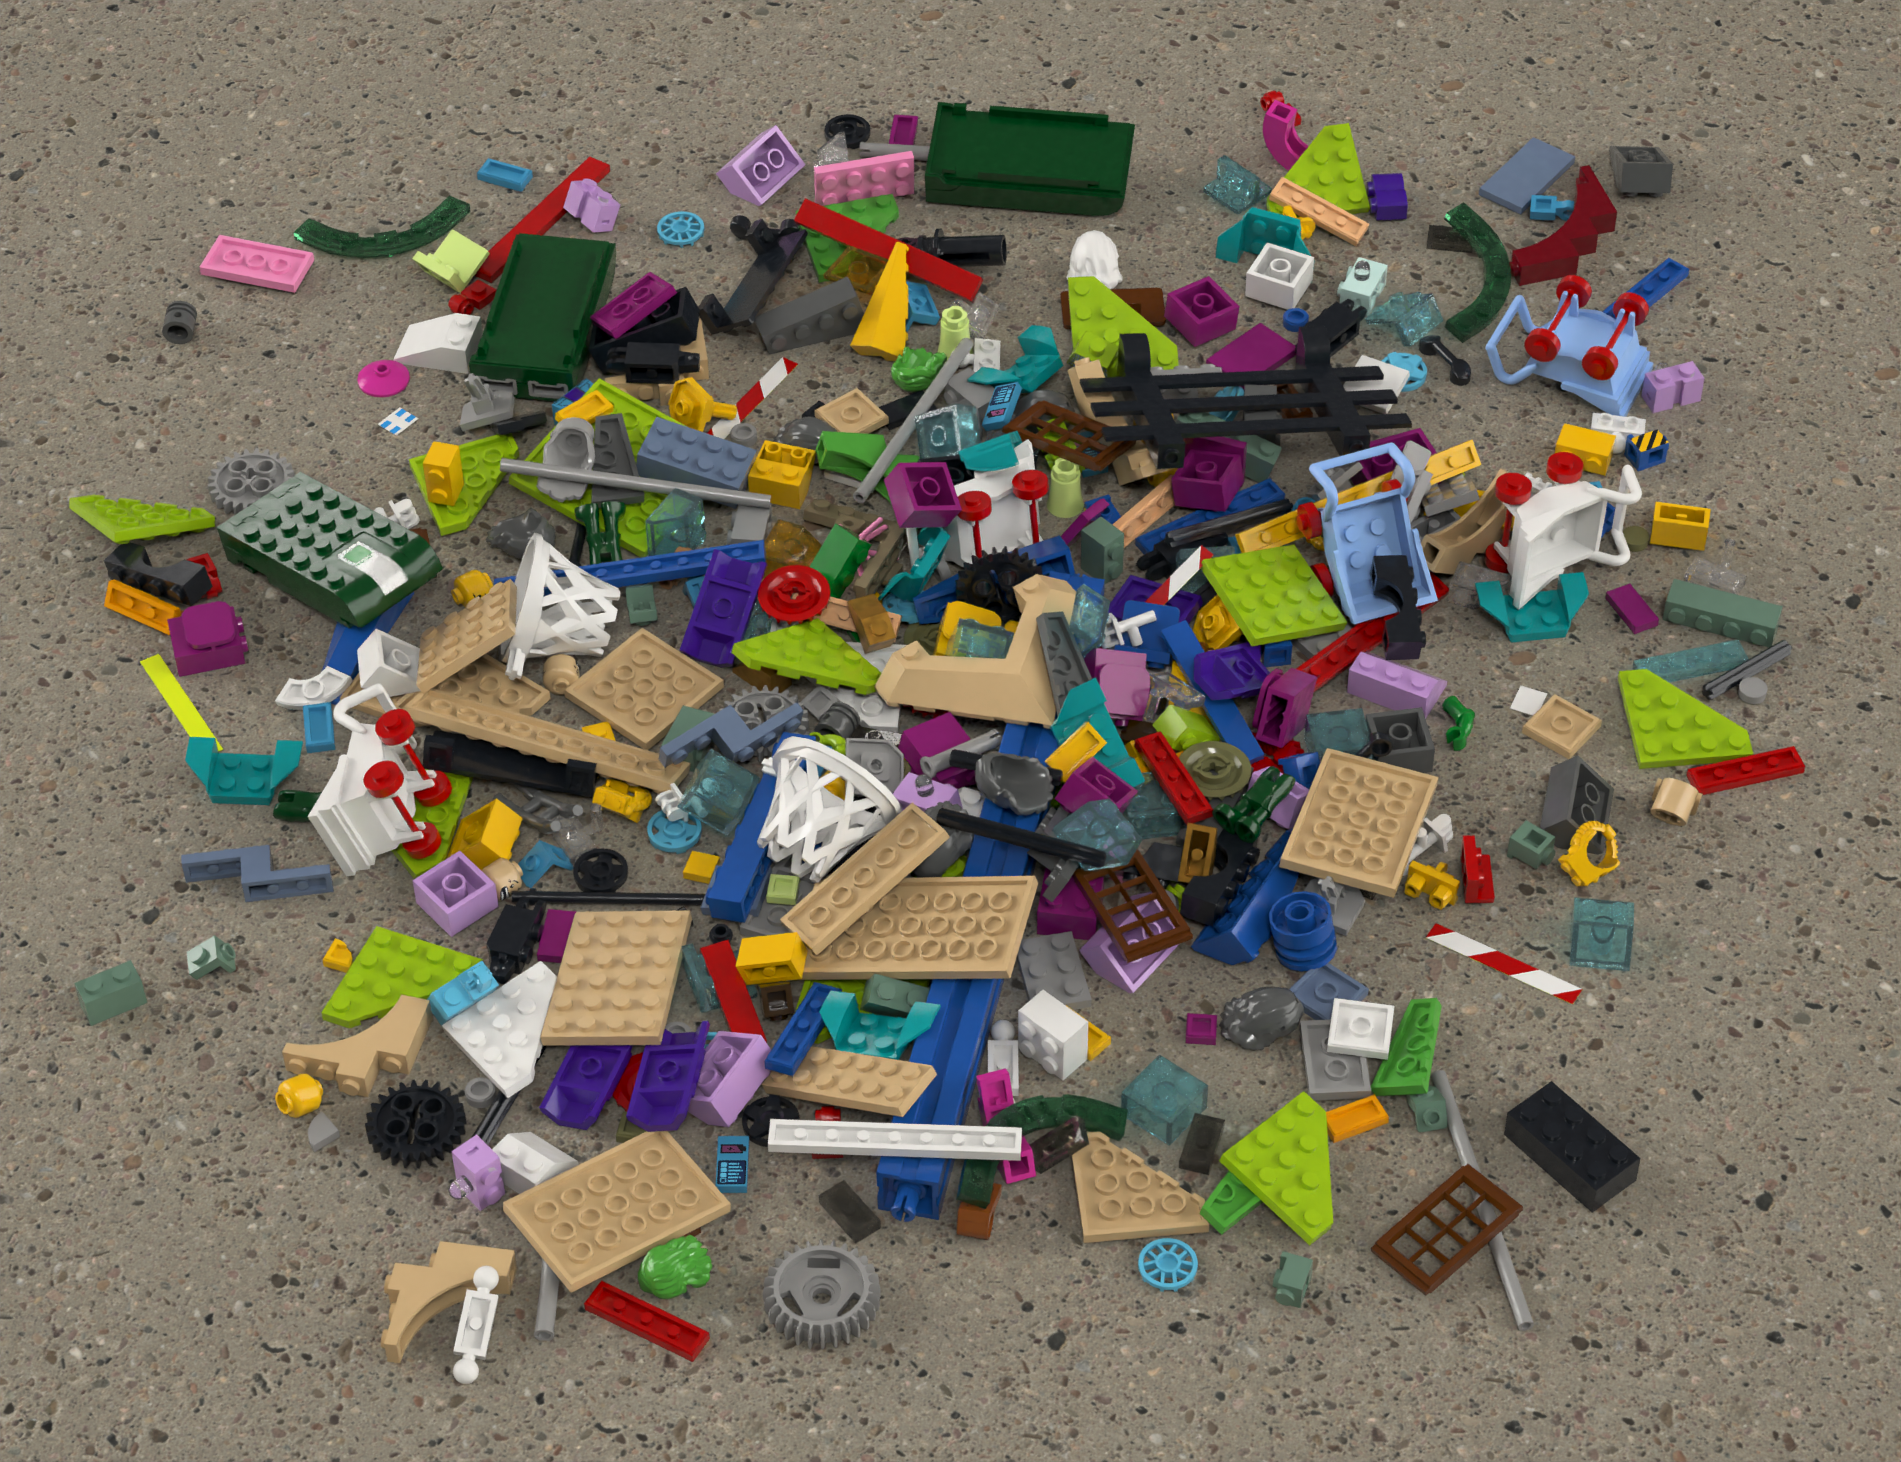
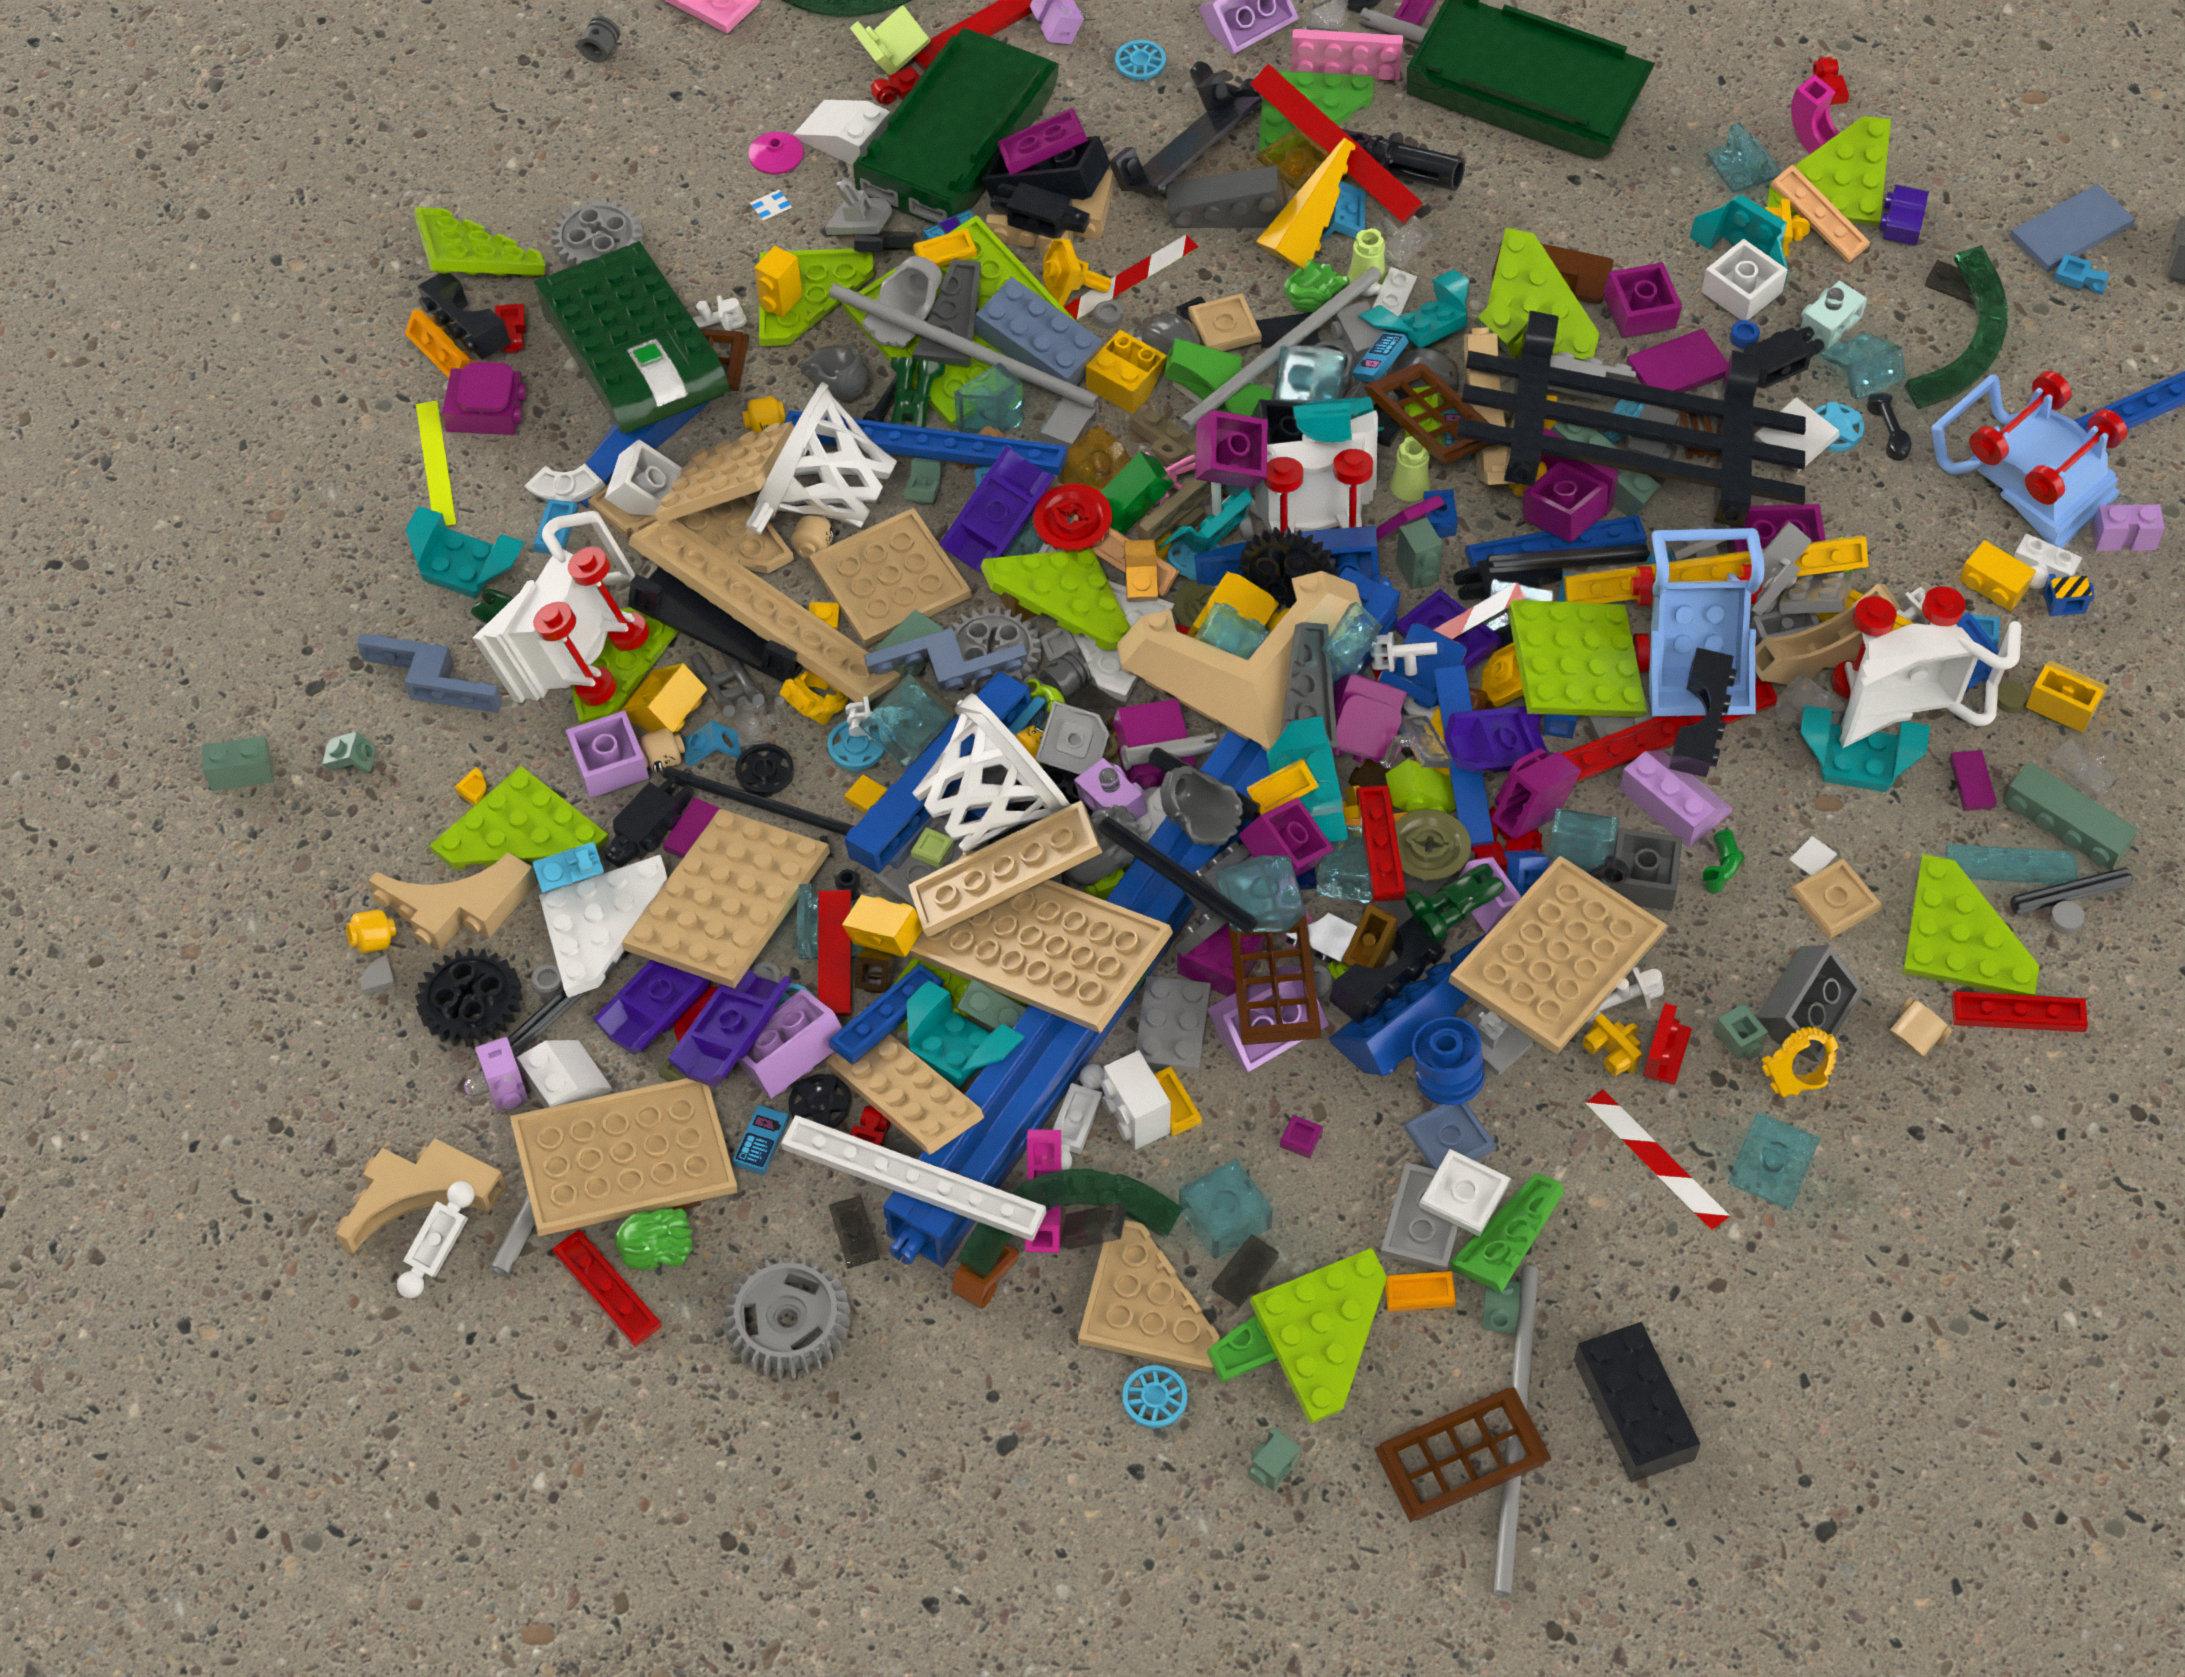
camera: 20 degrees right, 10 degrees up
white piece [1066,230,1122,289] -> none
light nougat tile [1112,475,1175,548] -> none
dark grey piece [1219,986,1304,1051] -> none
dark red arch [1508,165,1617,286] -> none

